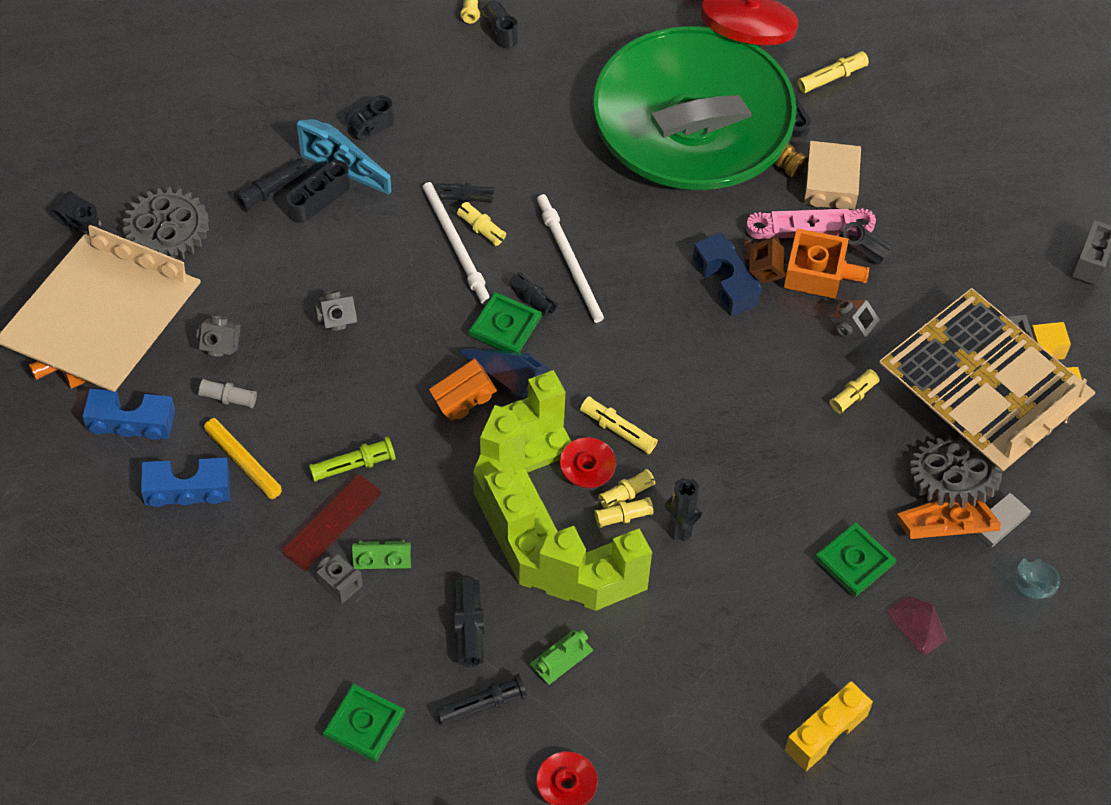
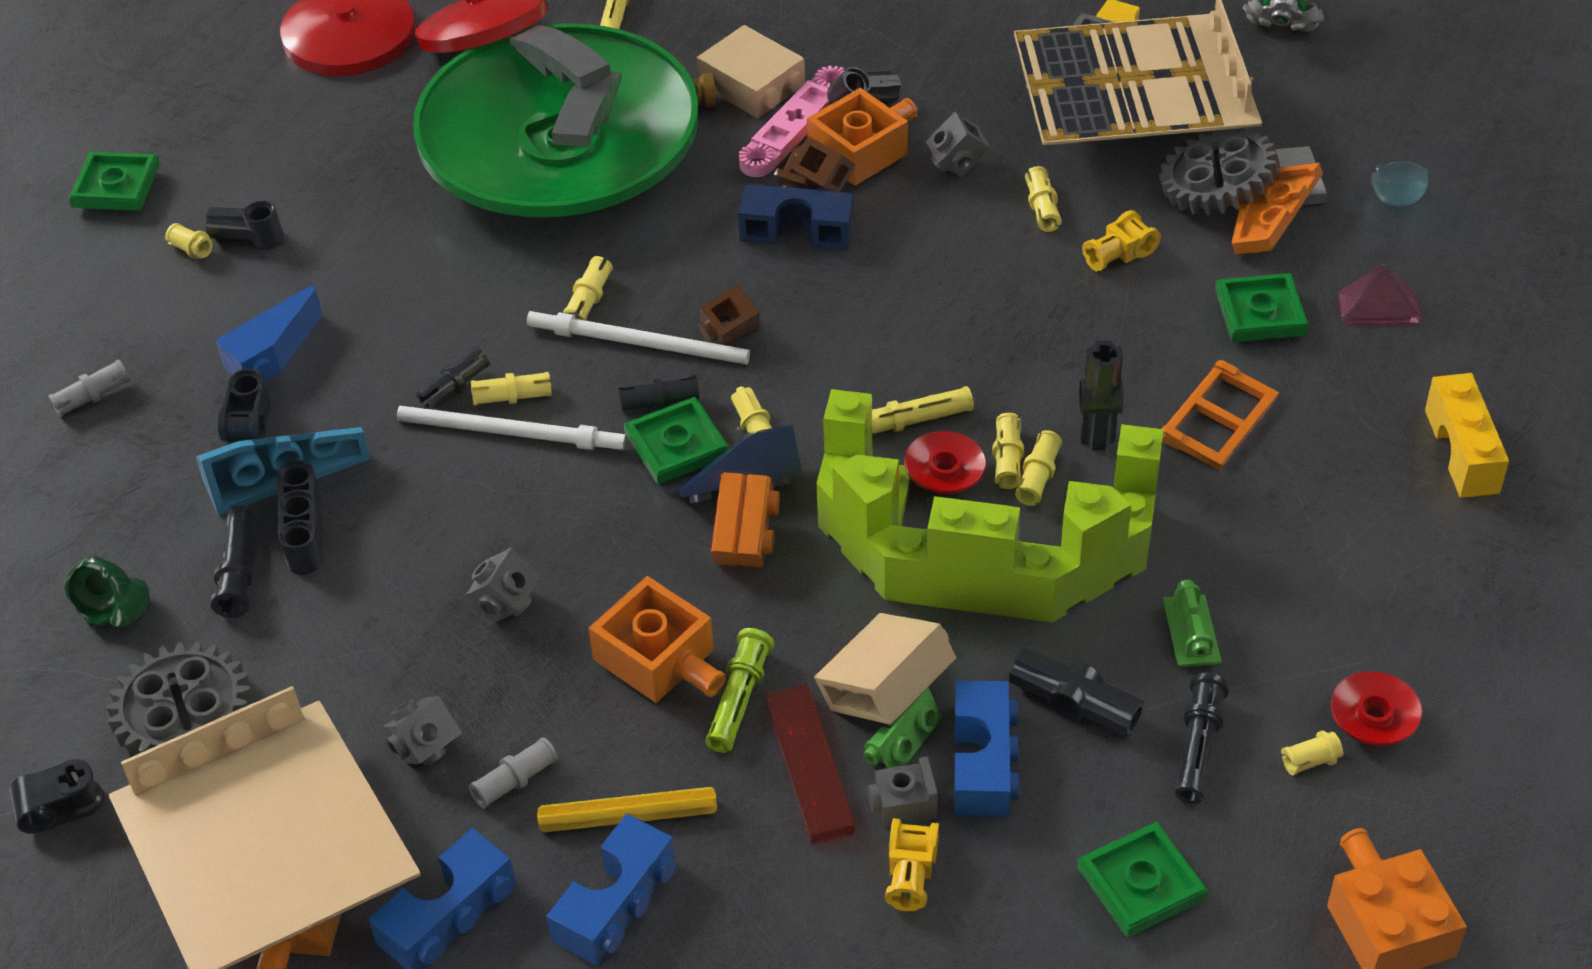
camera: 50 degrees left, 10 degrees down
none -> light grey pin [48,359,131,417]
none -> dark green hair [64,556,151,628]
none -> blue slope [216,285,322,381]
none -> dark grey slope [509,25,611,89]
none -> light yellow pin [563,256,613,321]
none -> orange brick [588,576,726,703]
none -> reddish brown brick [698,284,760,346]
none -> light yellow axle [731,386,772,433]
none -> tan brick [814,613,956,725]
none -> yellow connector [885,818,939,911]
none -> blue arch [954,680,1019,818]
none -> yellow connector [1082,210,1161,272]
none -> orange window [1161,360,1279,471]
none -> light yellow pin [1281,730,1343,775]

